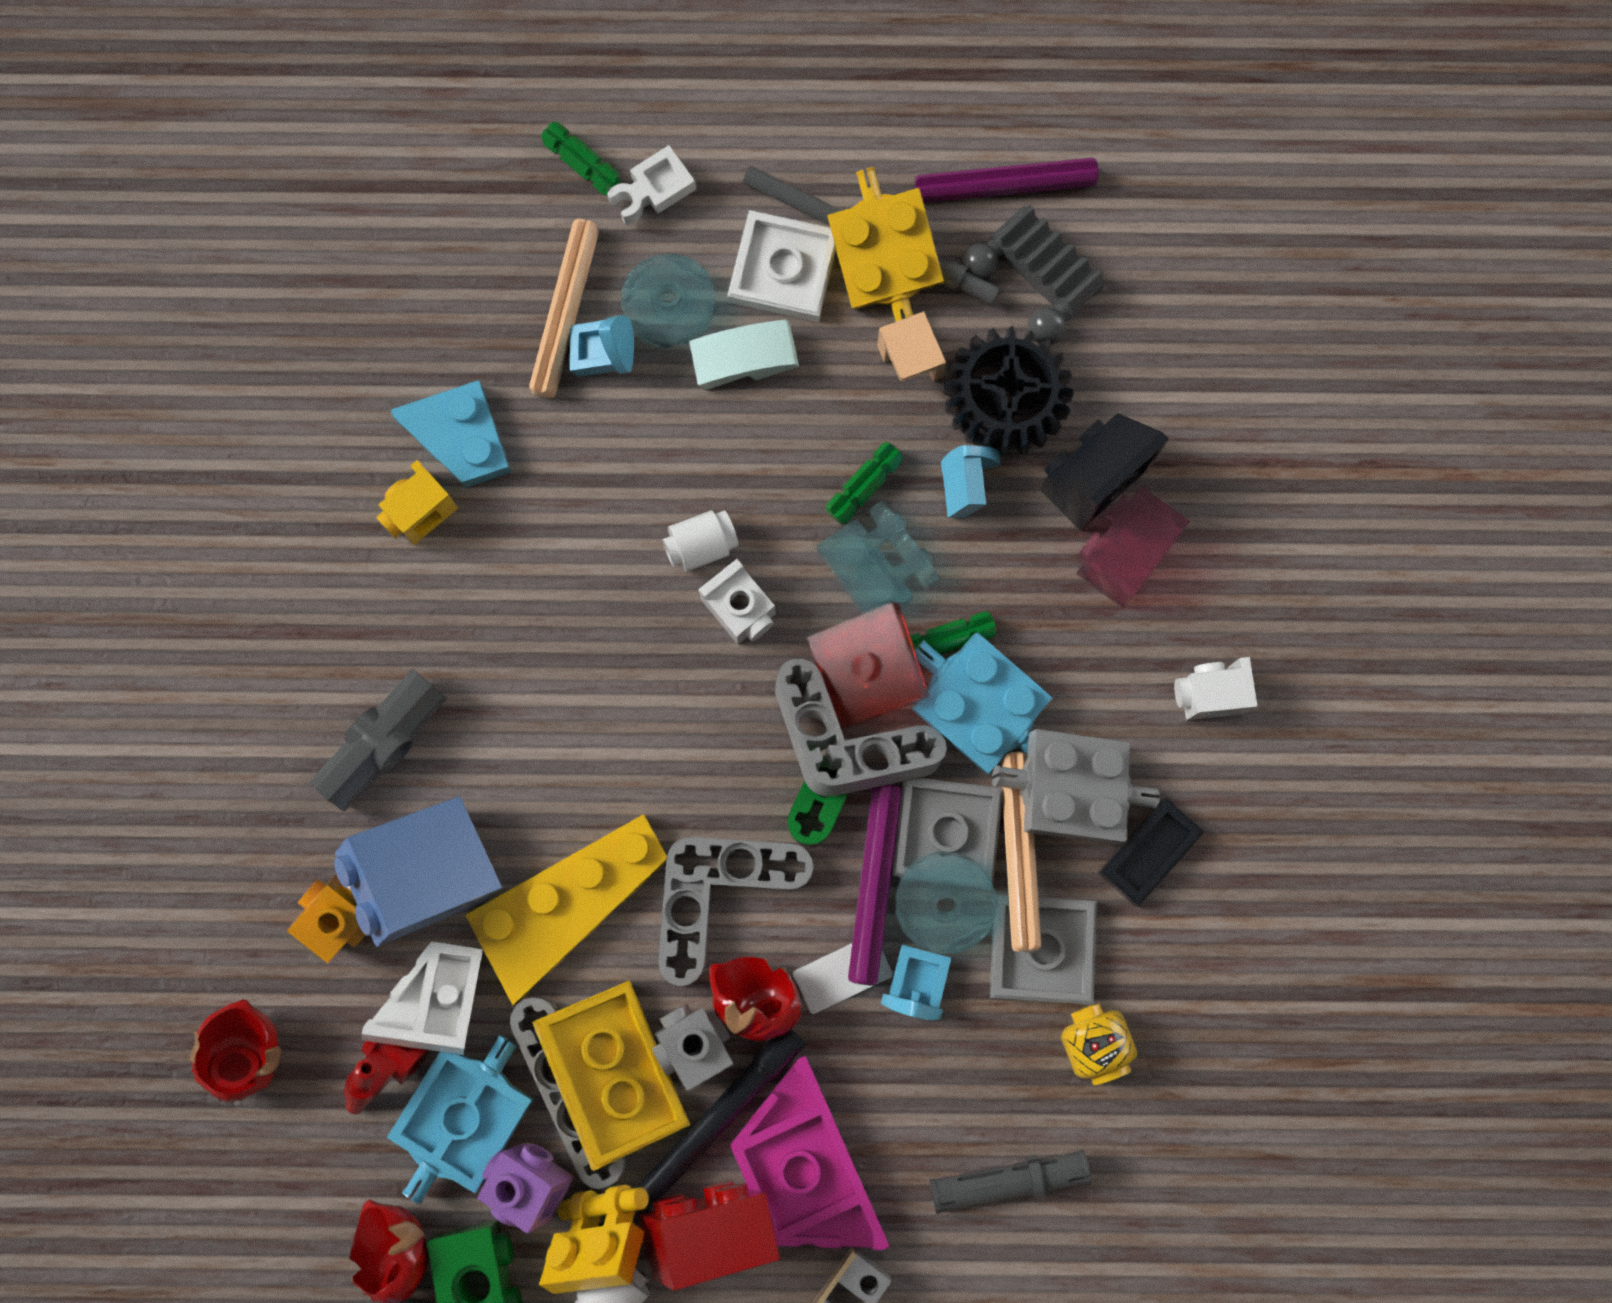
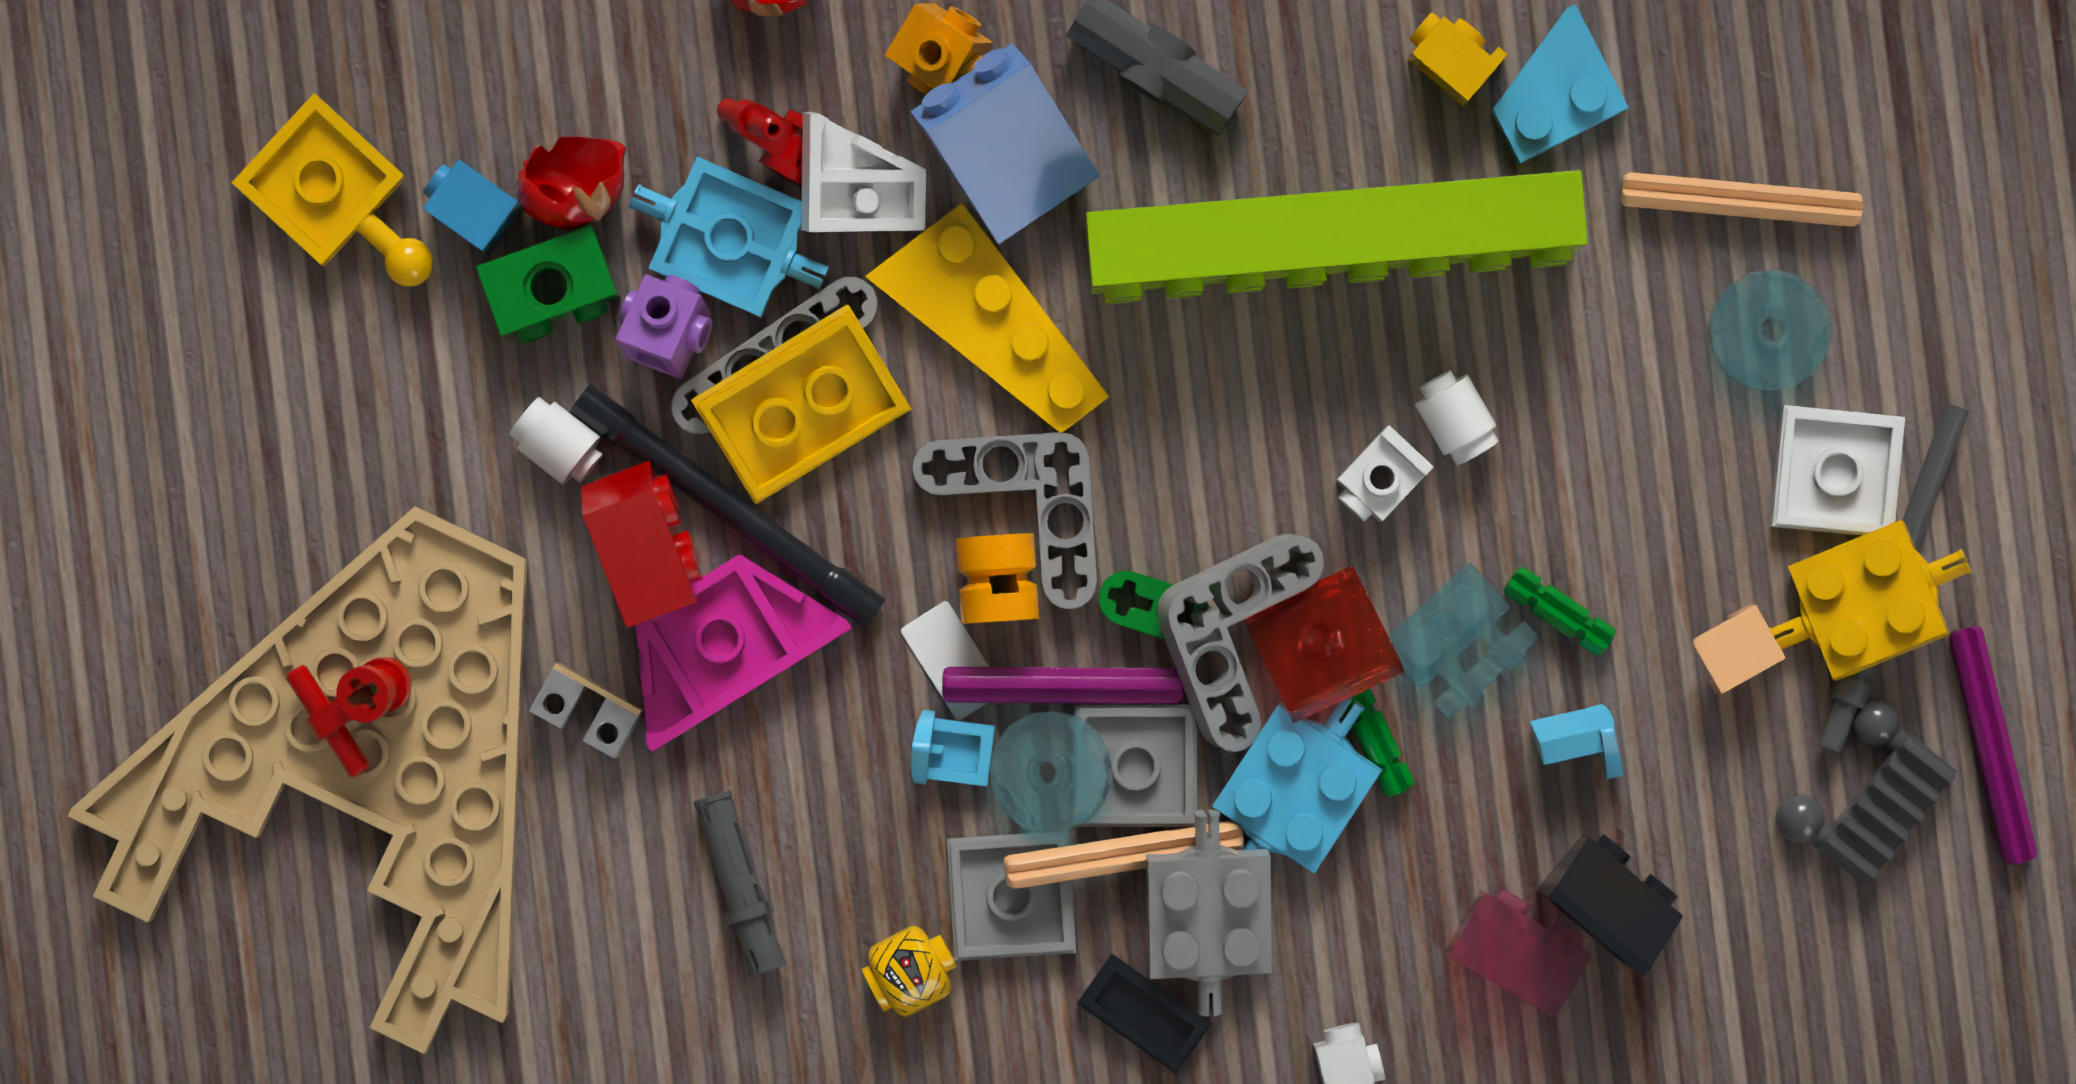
camera: 80 degrees right, 10 degrees up
yellow plate [539,1184,649,1294] -> none
green axle [541,121,621,195] -> none
medium azure tile [570,315,634,377] -> none
white plate [607,145,696,225] -> none
light grey brick [651,1004,733,1091] -> none
light aqua slope [689,319,799,390] -> none
red hair [709,956,803,1041] -> none
black gear [942,326,1074,457] -> none
none -> light orange wheel [956,533,1039,624]
none -> lime brick [1085,170,1588,304]

